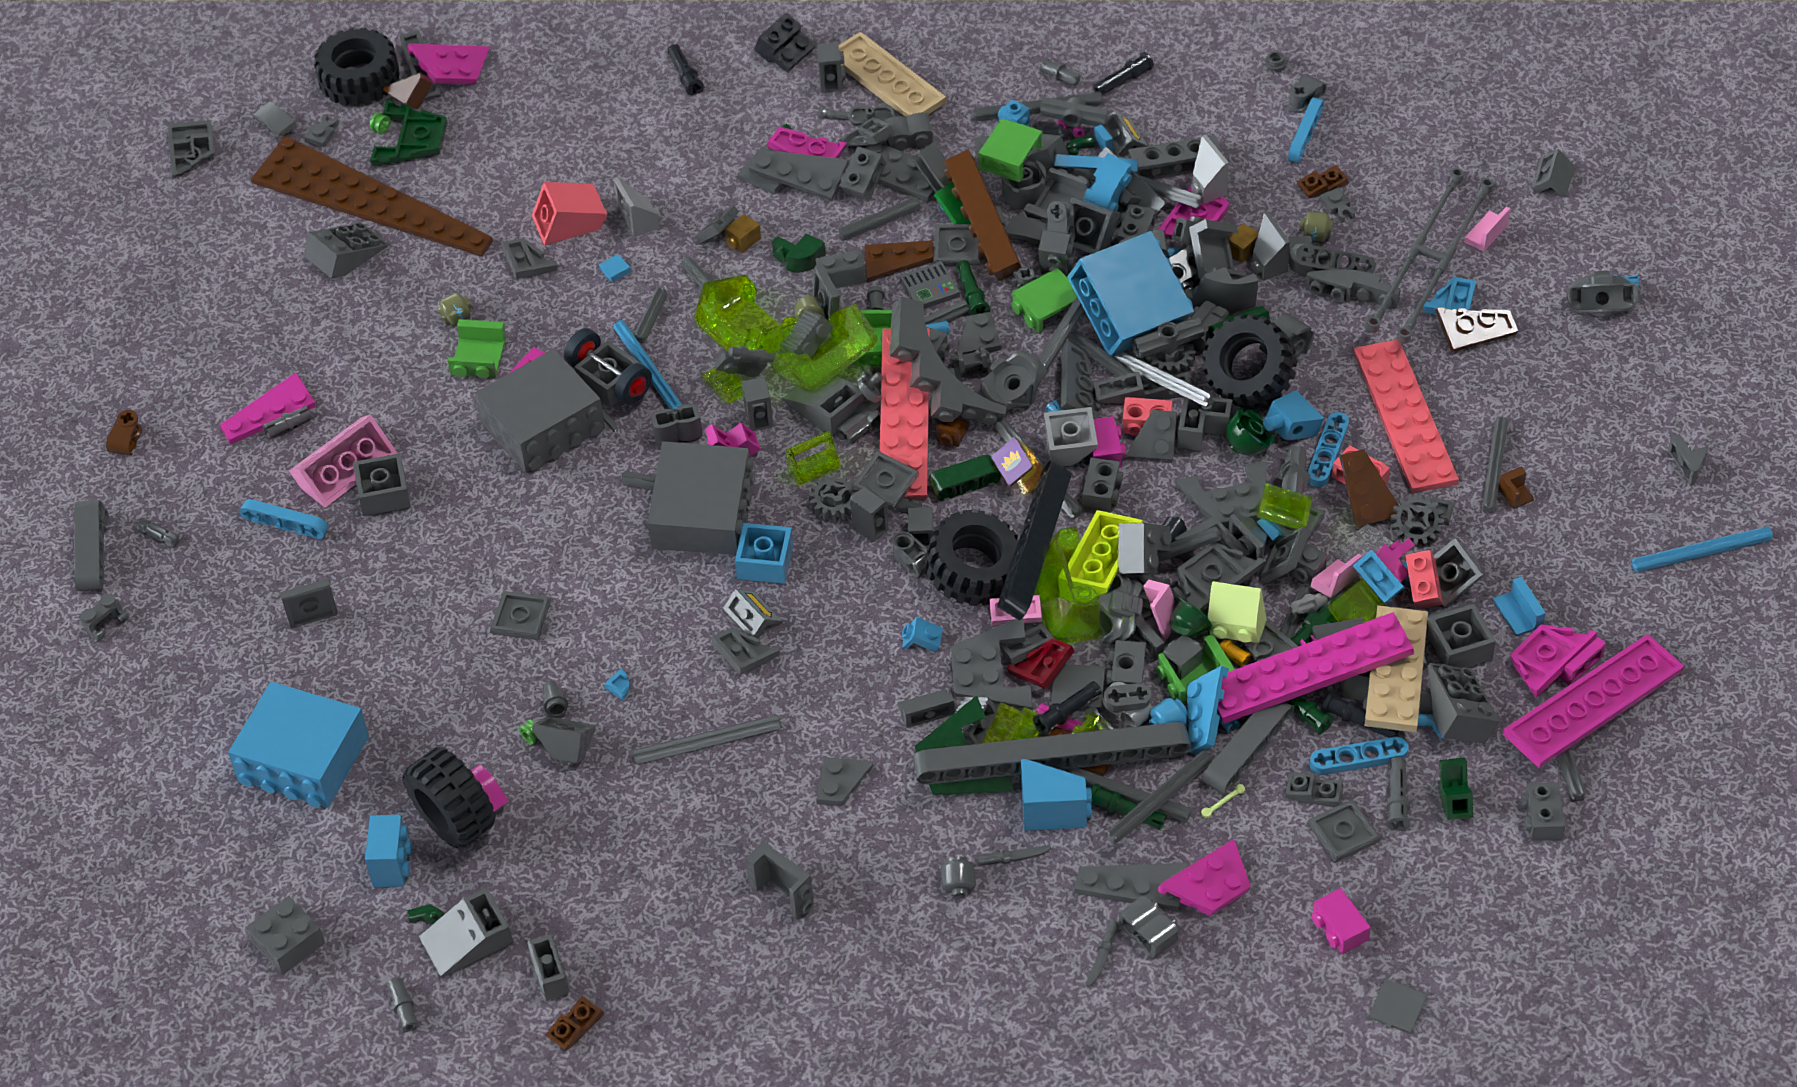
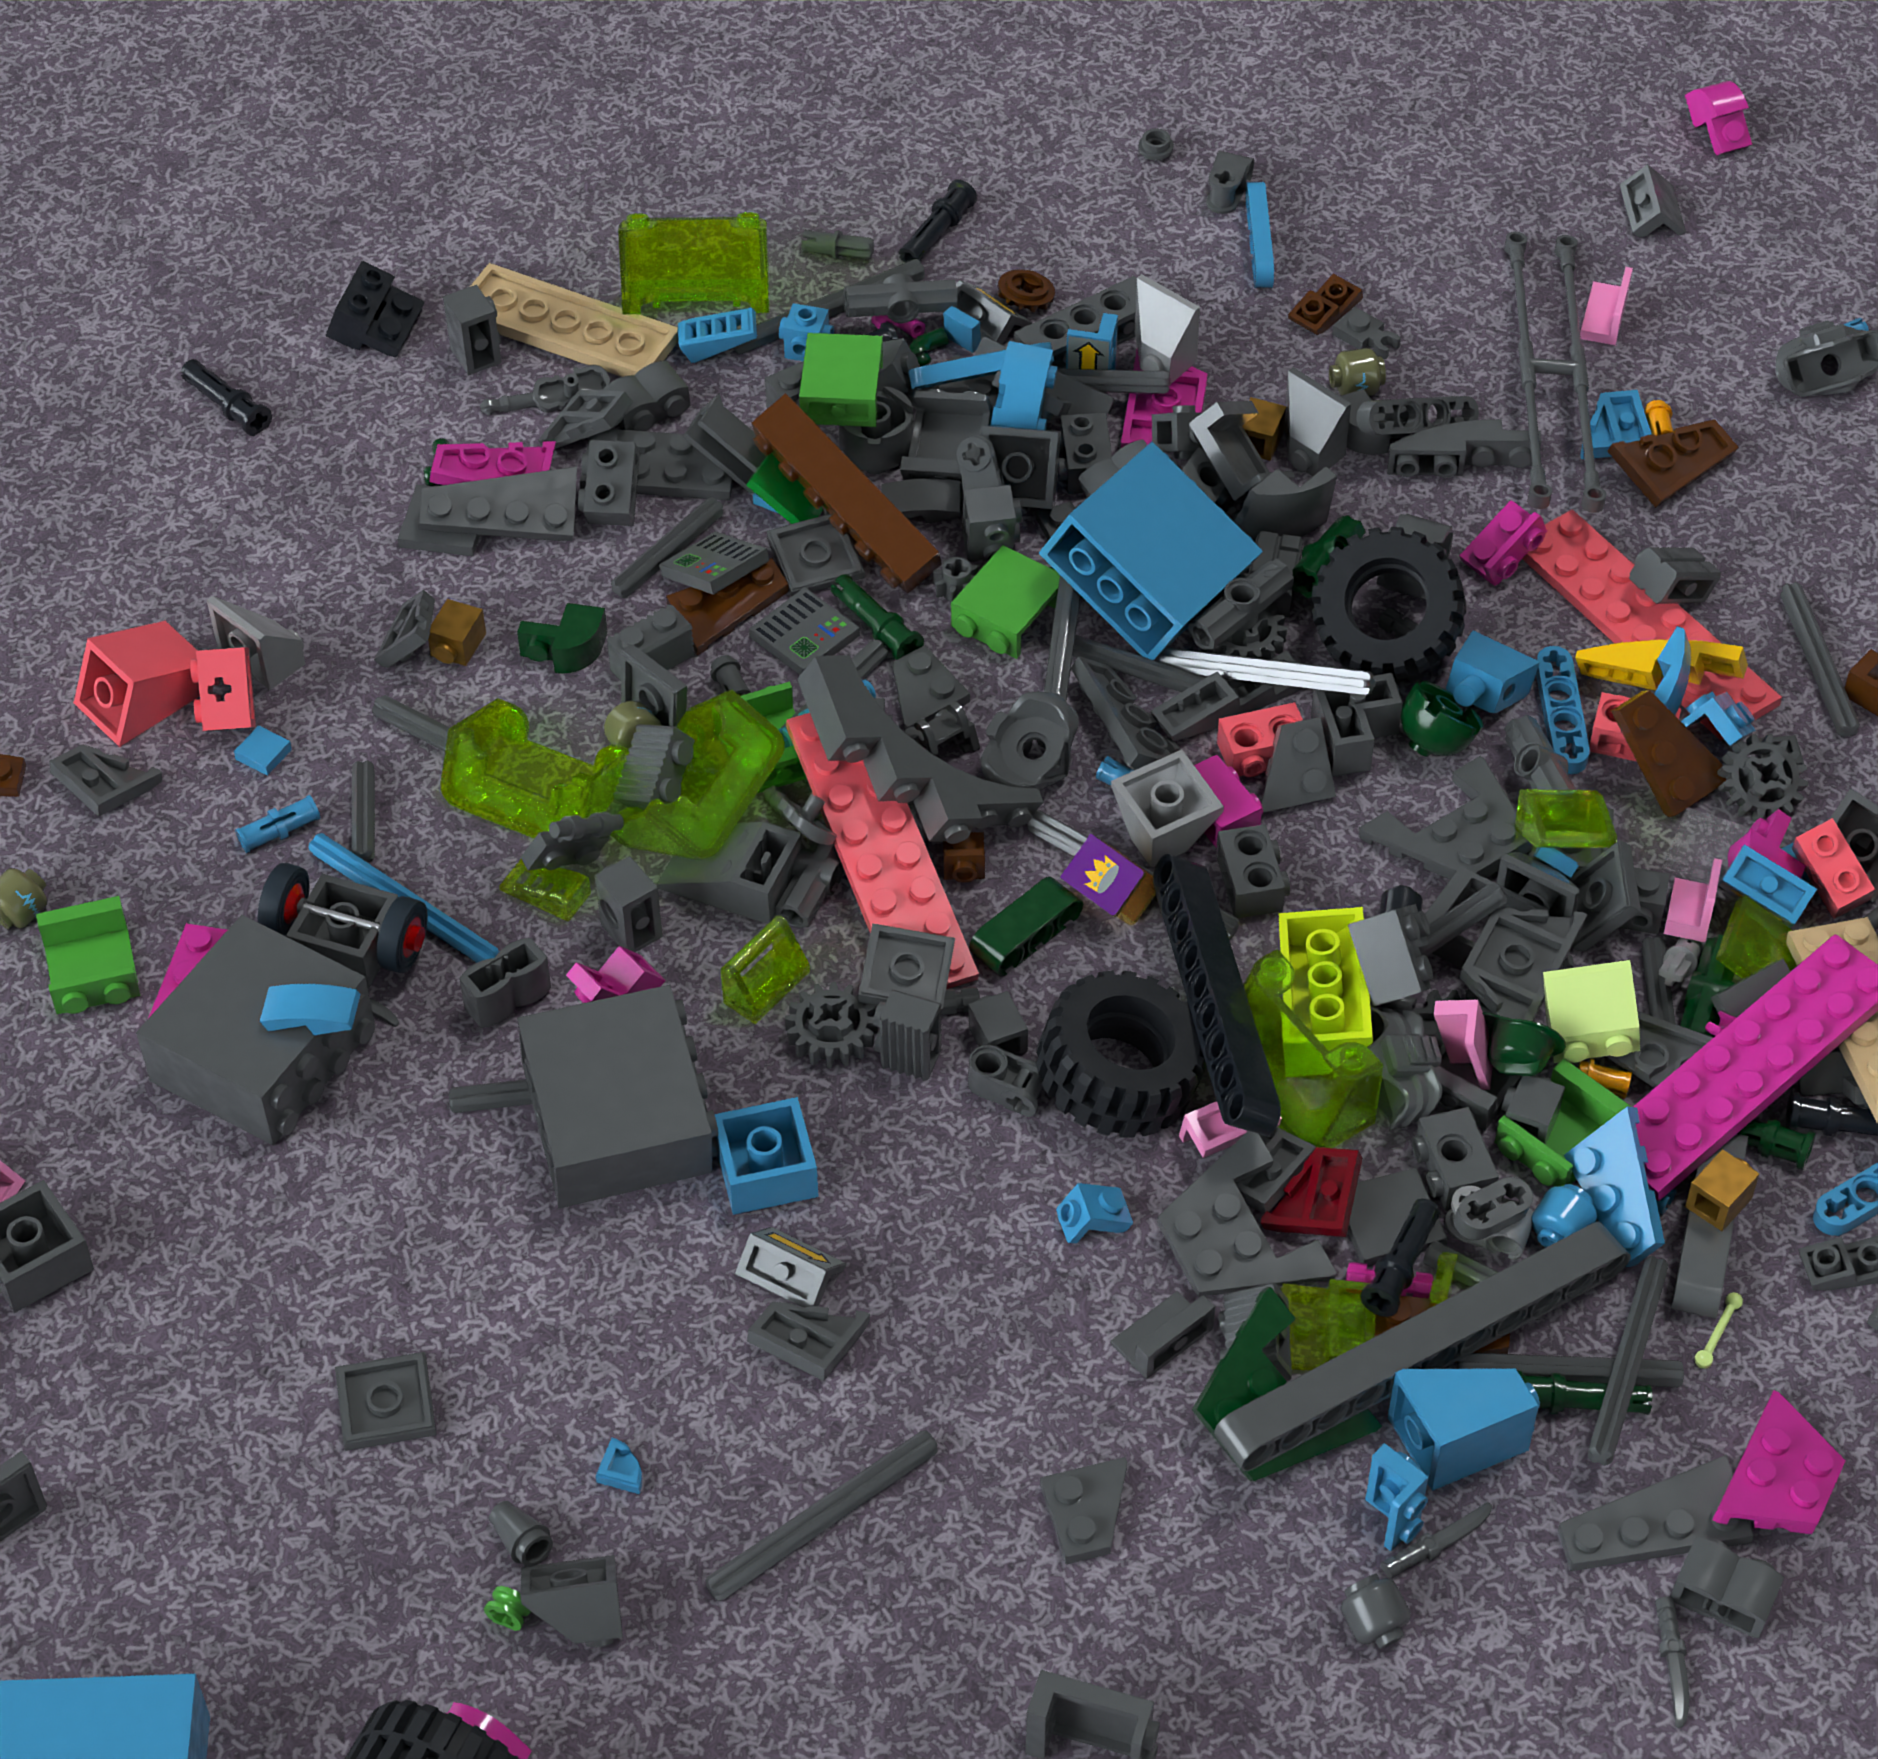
camera: 25 degrees left, 0 degrees up
none -> coral brick [190,647,256,731]
none -> dark azure pin [235,795,320,853]
none -> dark azure slope [260,984,361,1035]
none -> clear neon green windscreen [618,212,771,315]
none -> dark grey tile [659,531,769,595]
none -> dark azure slope [678,308,757,363]
none -> reddish brown gear [997,270,1055,313]
none -> panel [1066,313,1118,370]
none -> dark azure bracket [1365,1443,1429,1551]
none -> dark pink bracket [1459,500,1547,586]
none -> yellow slope [1575,639,1748,691]
none -> dark grey brick [1629,547,1721,604]
none -> light orange pin [1644,400,1673,436]
none -> dark azure slope [1654,626,1691,715]
none -> dark azure bracket [1681,691,1756,746]
none -> dark pink brick [1685,81,1752,155]
none -> pearl gold brick [1685,1149,1760,1232]

